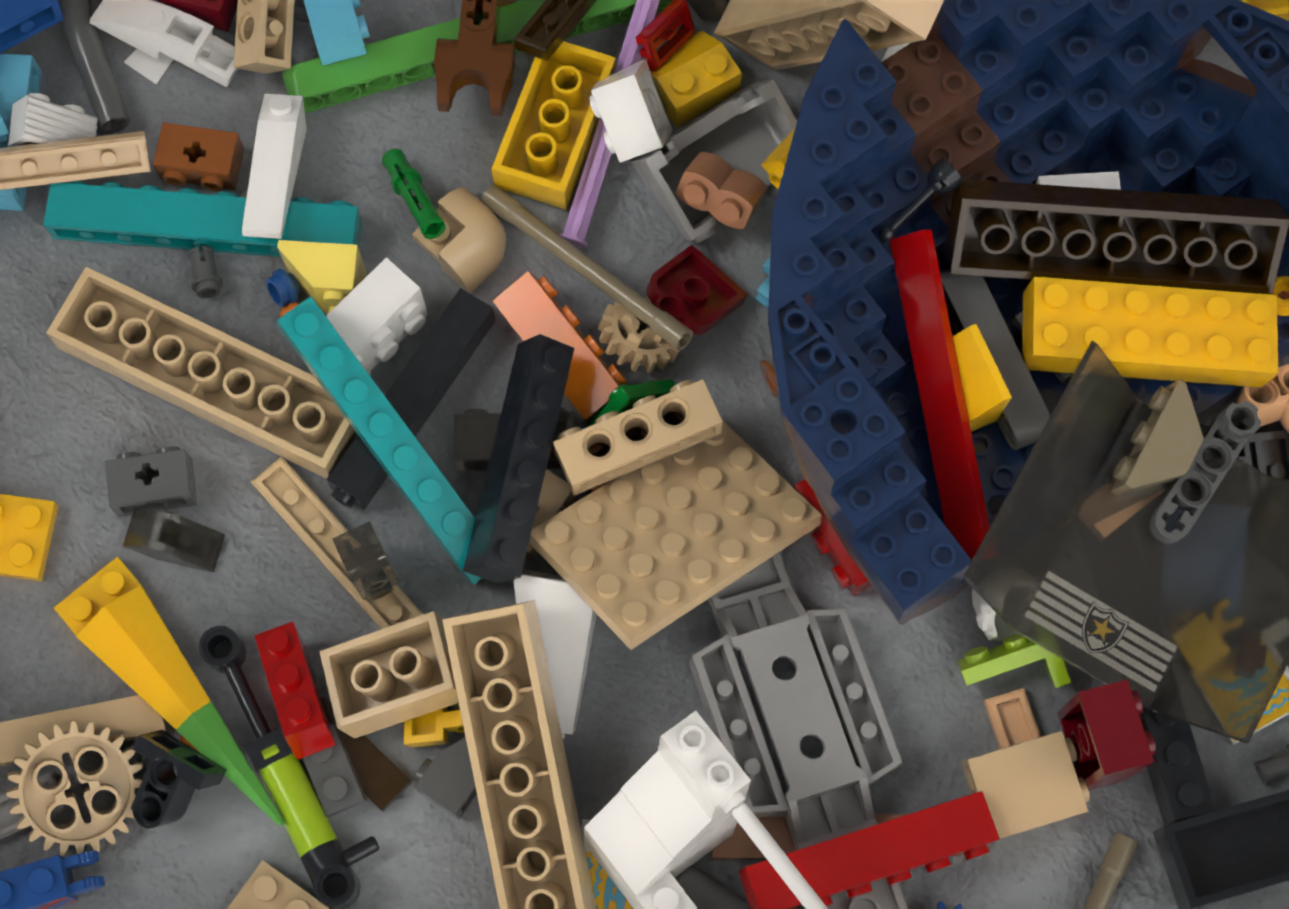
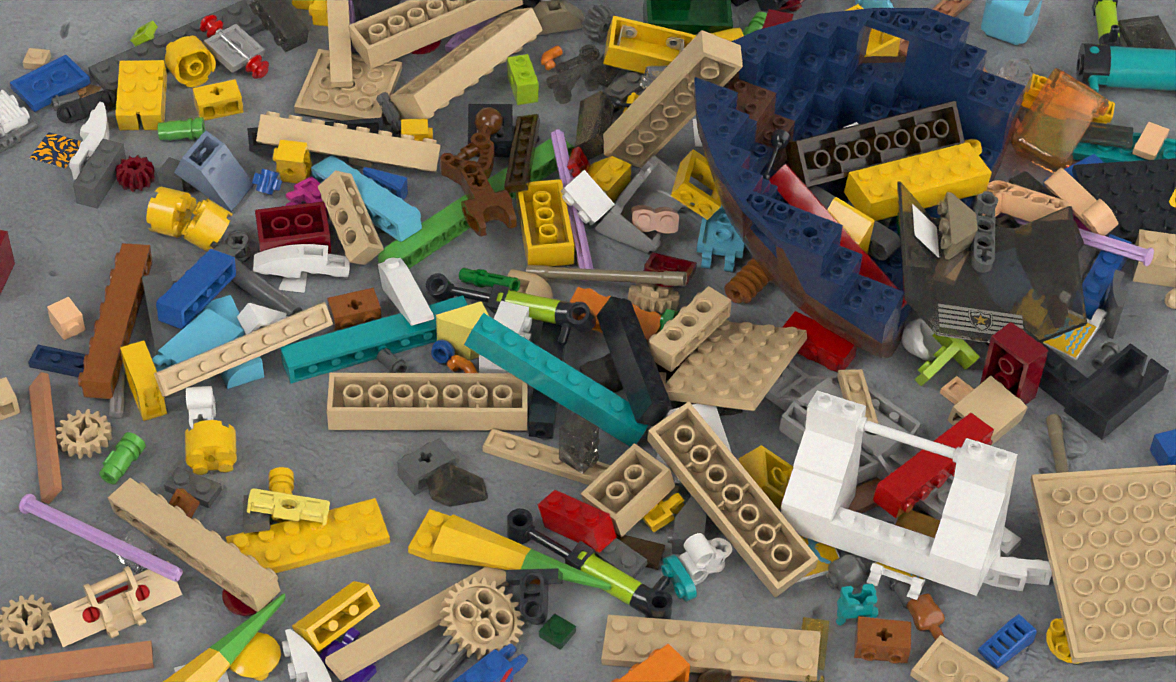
camera: 30 degrees left, 25 degrees down
none -> black piece [425,273,596,345]
none -> dark green plate [539,613,576,650]
none -> teal plate [661,554,697,602]
none -> white piece [678,533,732,585]
none -> yellow slope [738,445,793,509]
none -> tan tile [837,369,878,424]
none -> white sticker [912,204,939,258]

